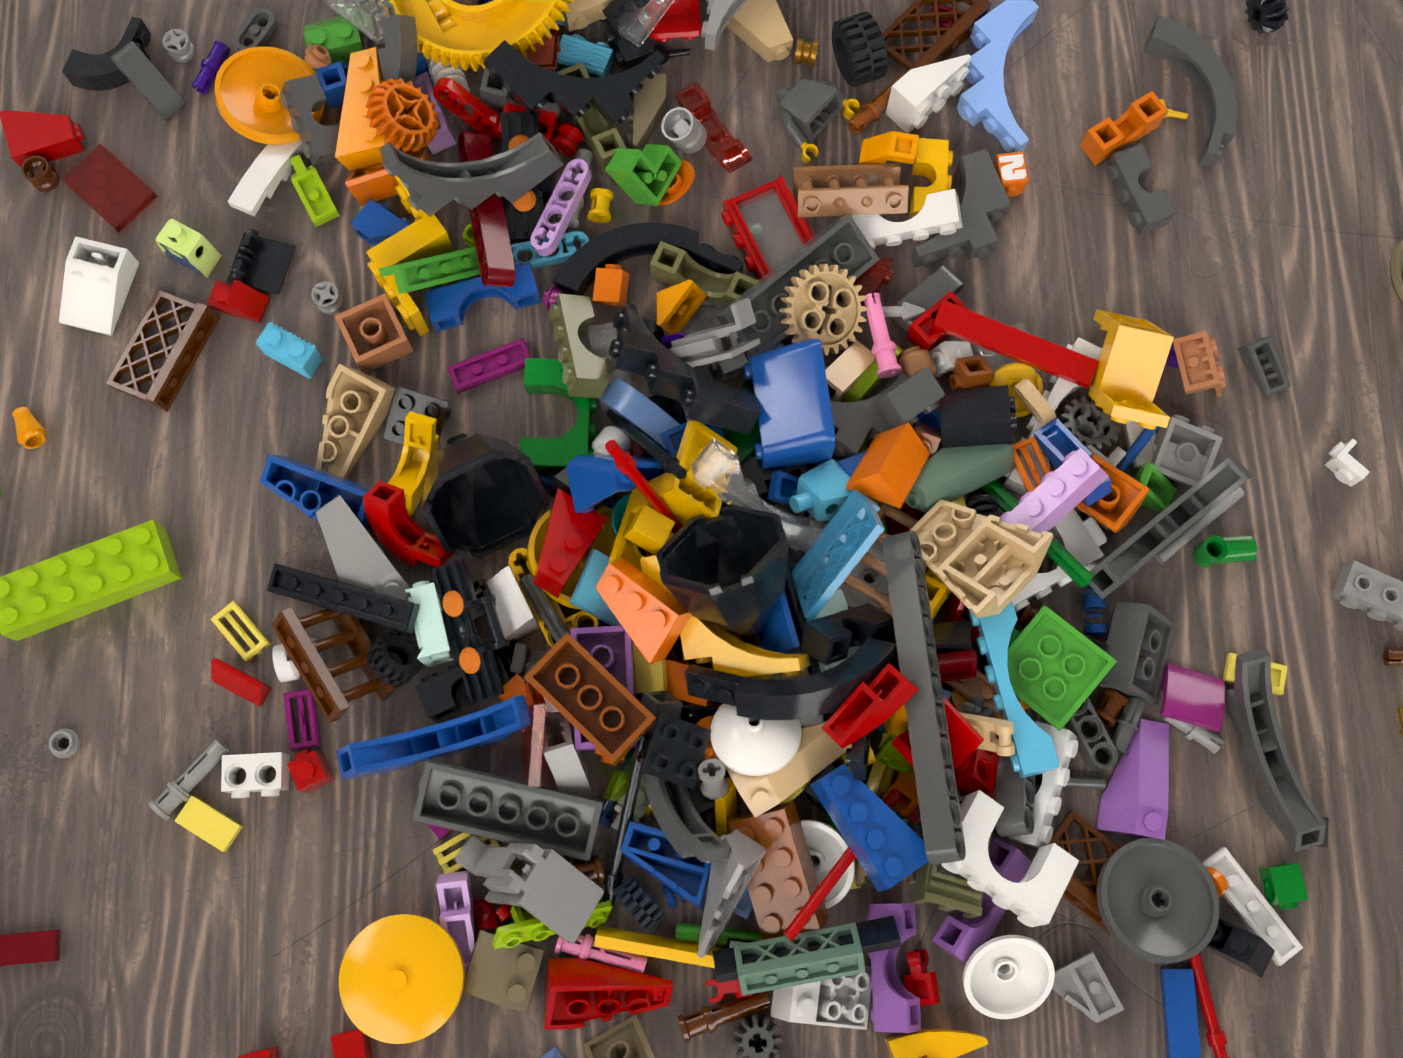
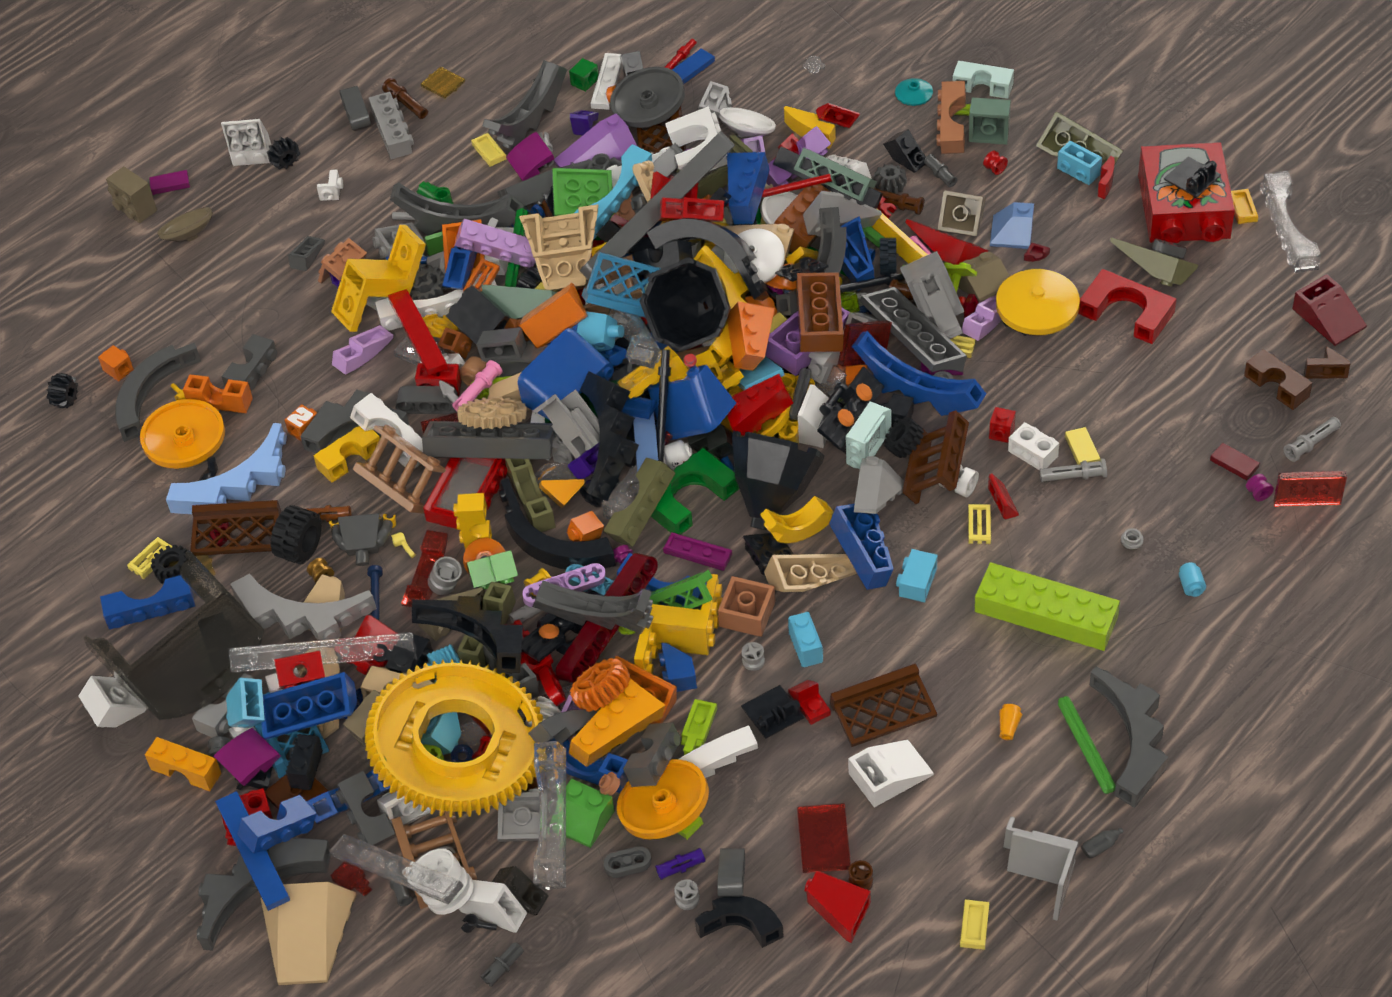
camera: 130 degrees left, 25 degrees down
yellowish green torso [155,219,222,278] -> none
black tile [267,563,420,633] -> none
magenta tile [283,689,321,752] -> none
red arch [363,480,454,567] -> none
light grey bush [698,759,728,800] -> none
light orange slope [858,131,919,165] -> none
white slope [885,54,971,134] -> none
tan beam [1013,378,1056,426] -> none
none -> orange brick [98,345,134,382]
none -> light orange dish [140,399,225,469]
none -> black bar [198,457,218,481]
none -> lavender slope [332,325,393,375]
none -> dark blue bar [367,565,383,621]
none -> light yellow hand [391,532,416,558]
none -> yellow arch [453,493,492,550]
none -> dark purple slope [570,110,599,136]
none -> medium azure brick [896,549,938,603]

